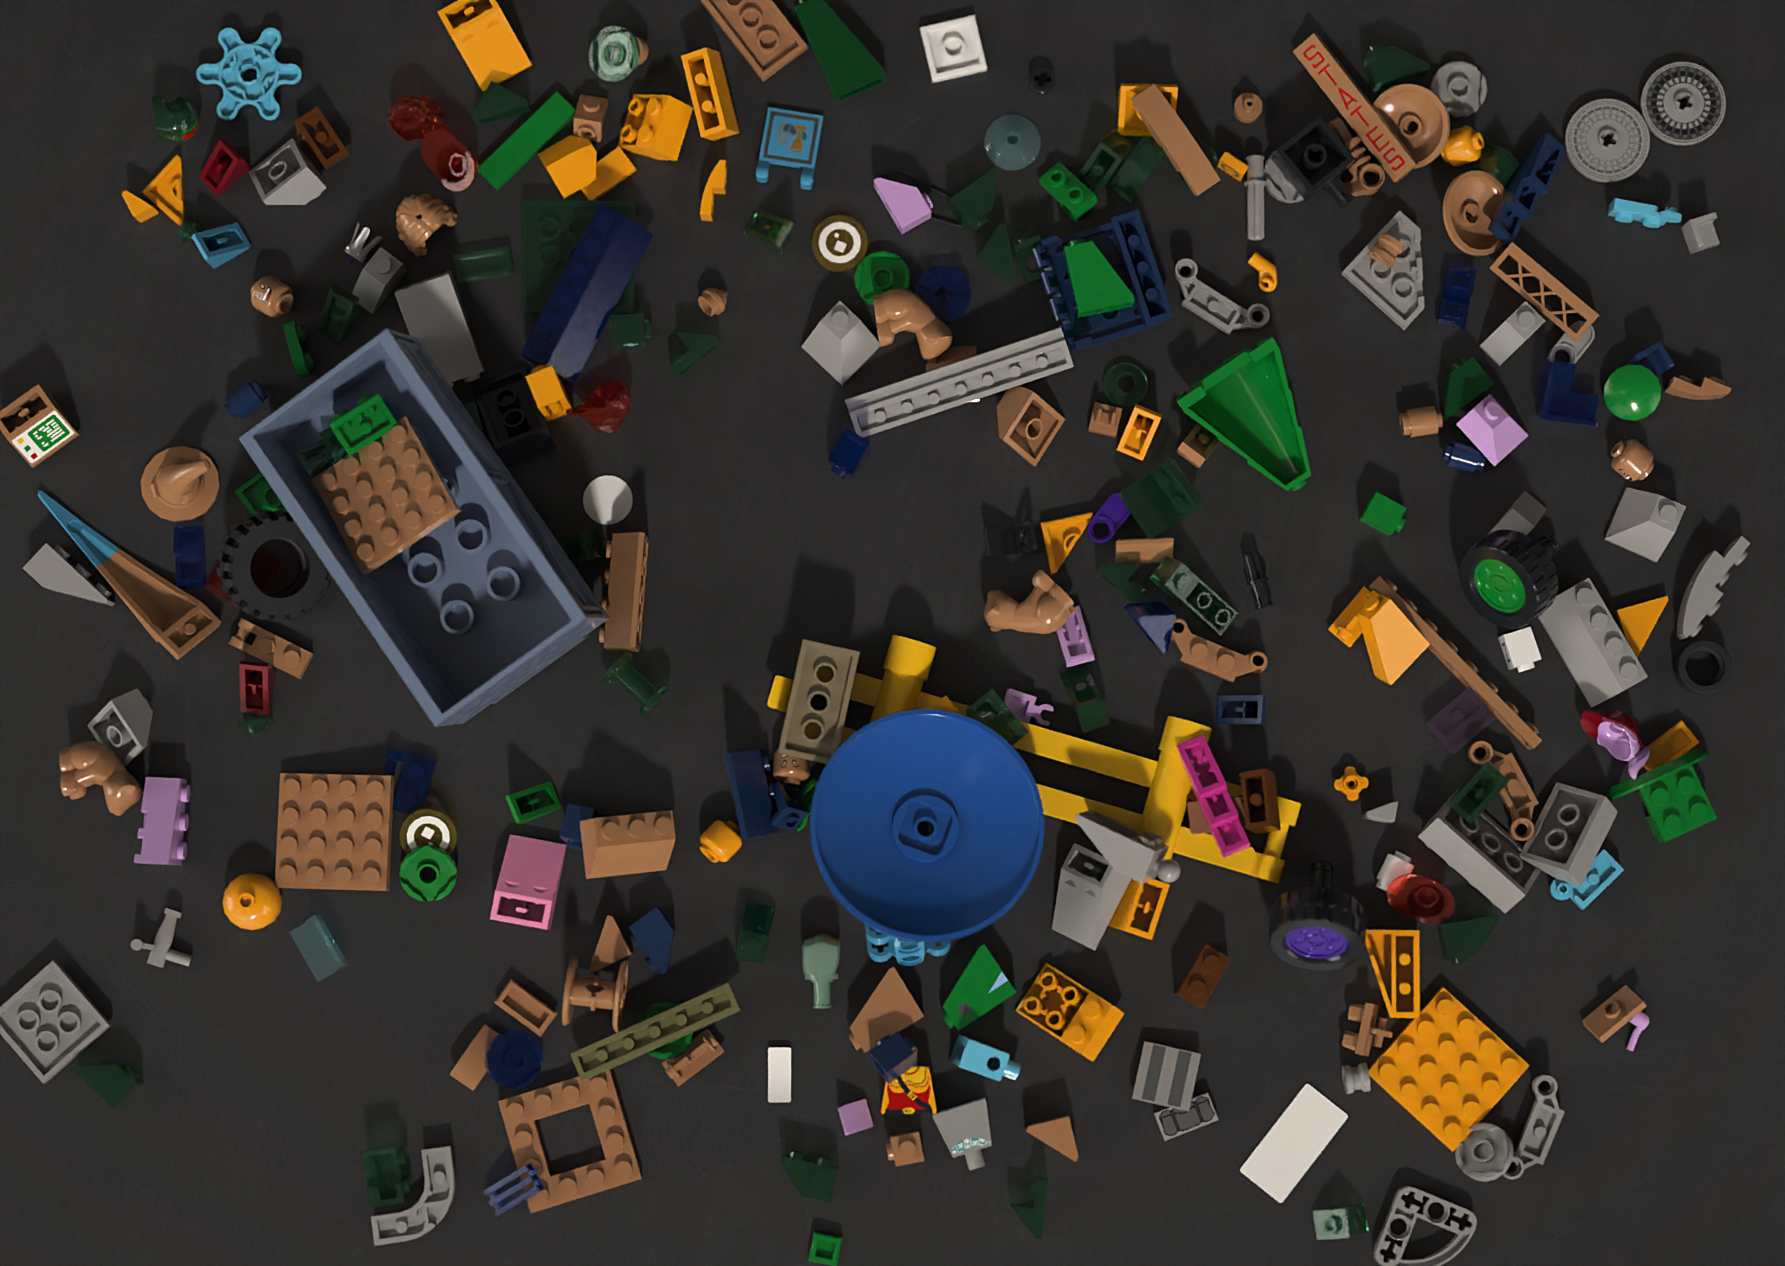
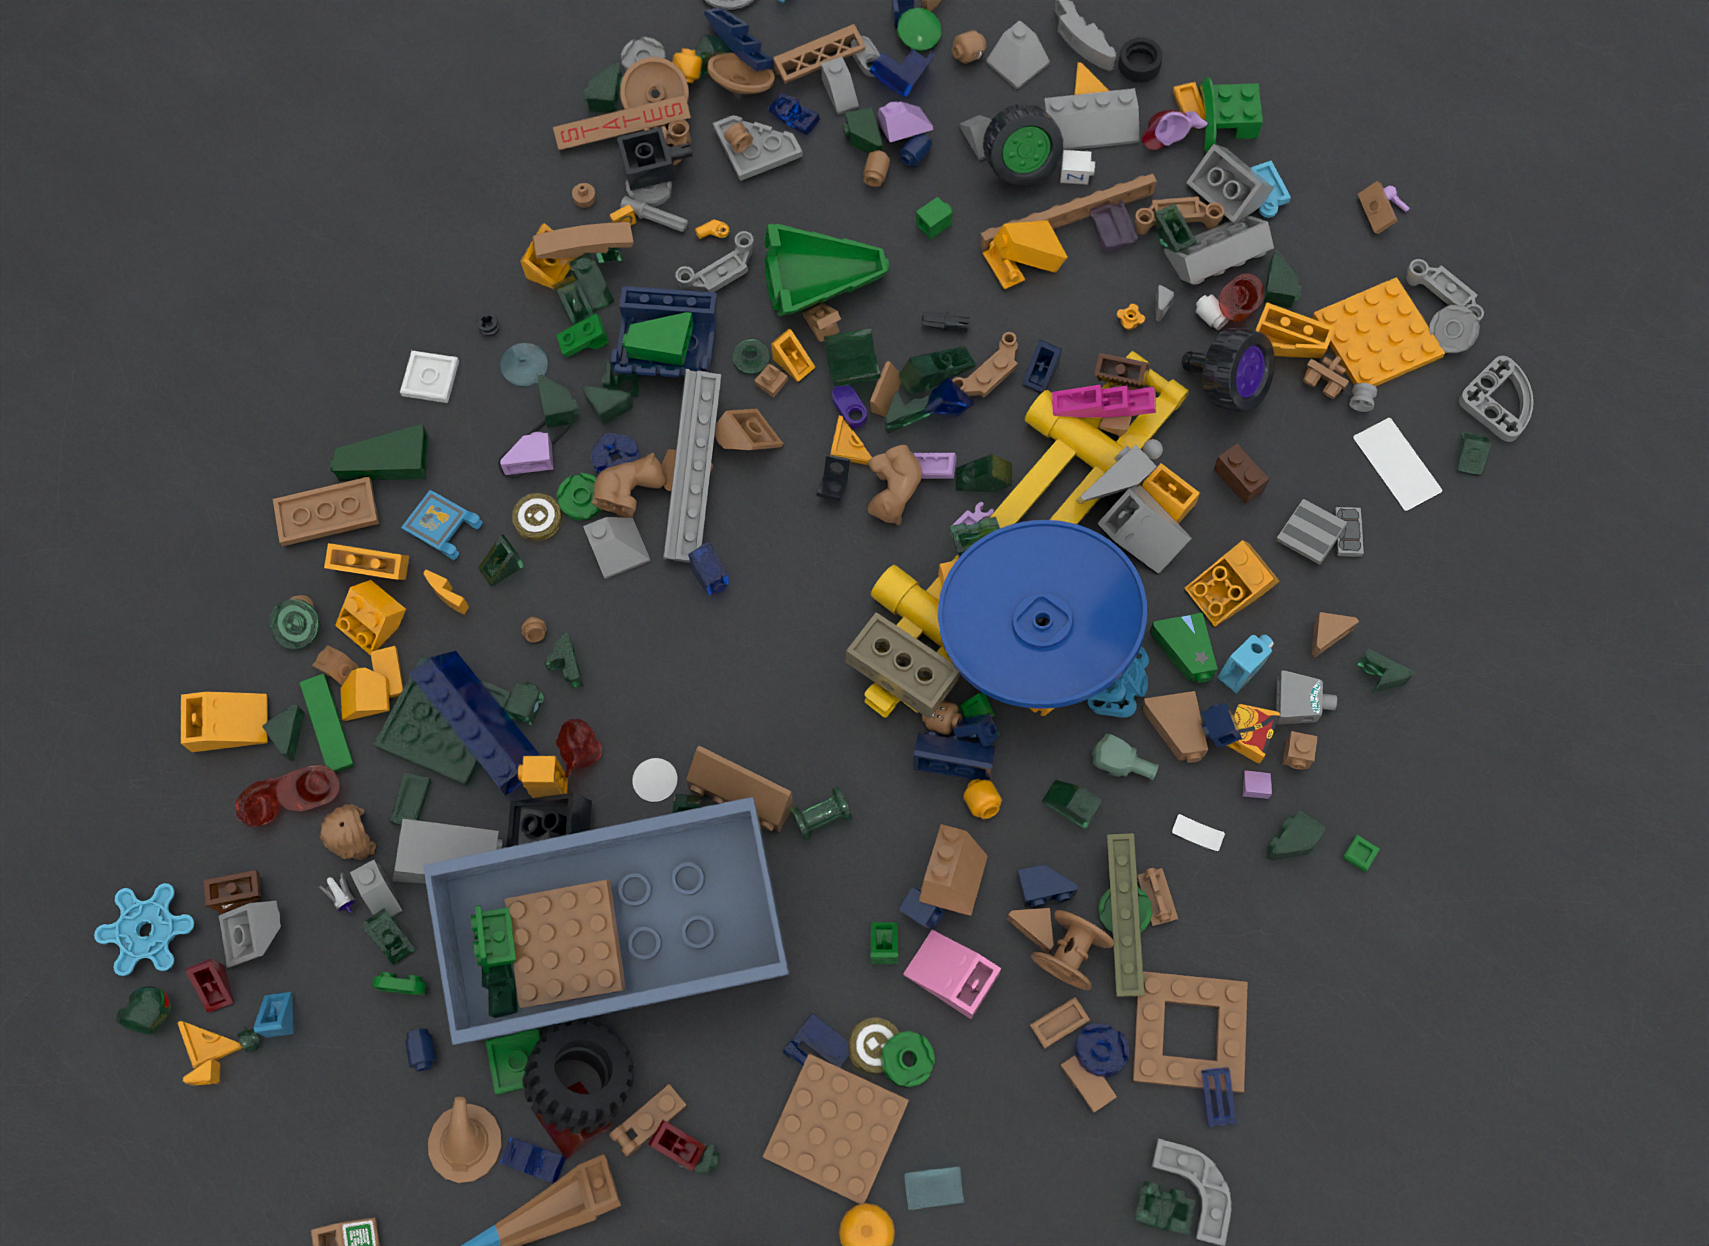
camera: 65 degrees left, 15 degrees down
medium nougat head [251,276,294,318] -> none

